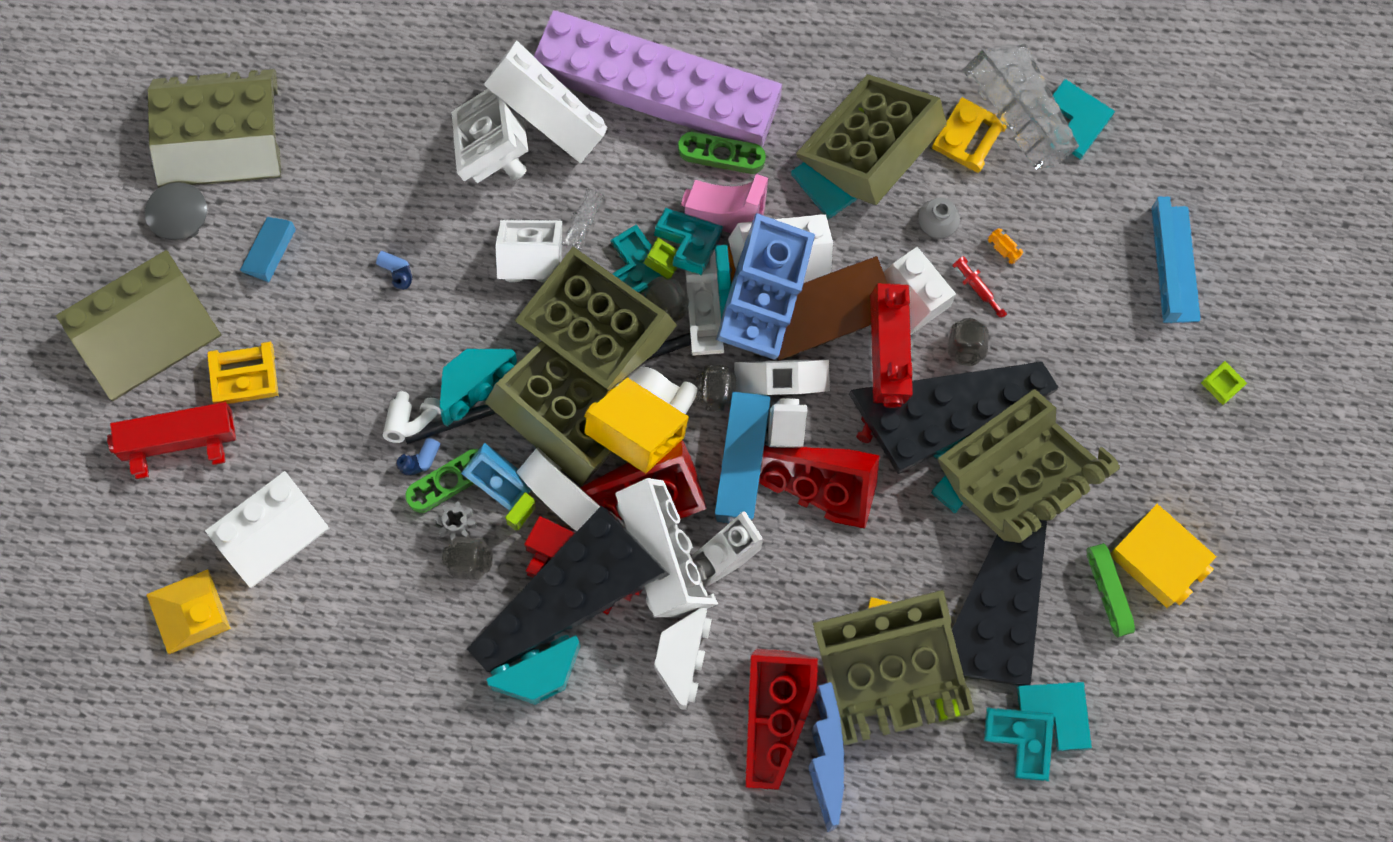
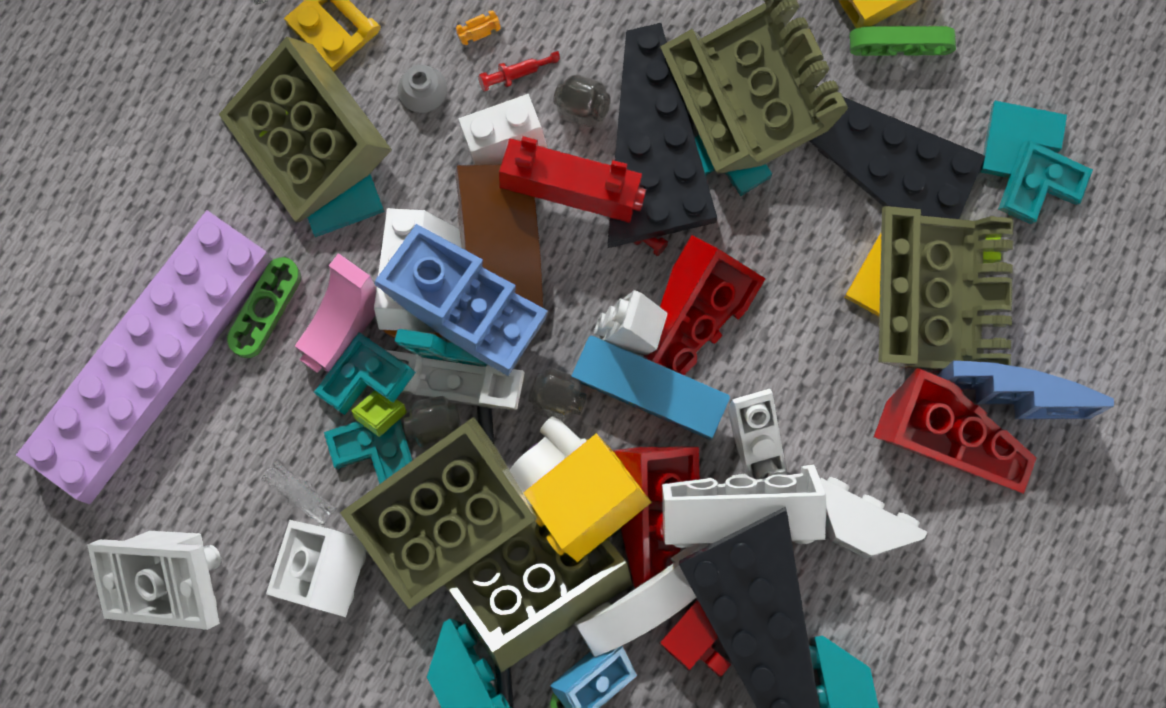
camera: 70 degrees left, 5 degrees up
white wedge [484,41,607,163] -> none
lime tile [505,492,536,531] -> none
white slope [734,359,830,395] -> none

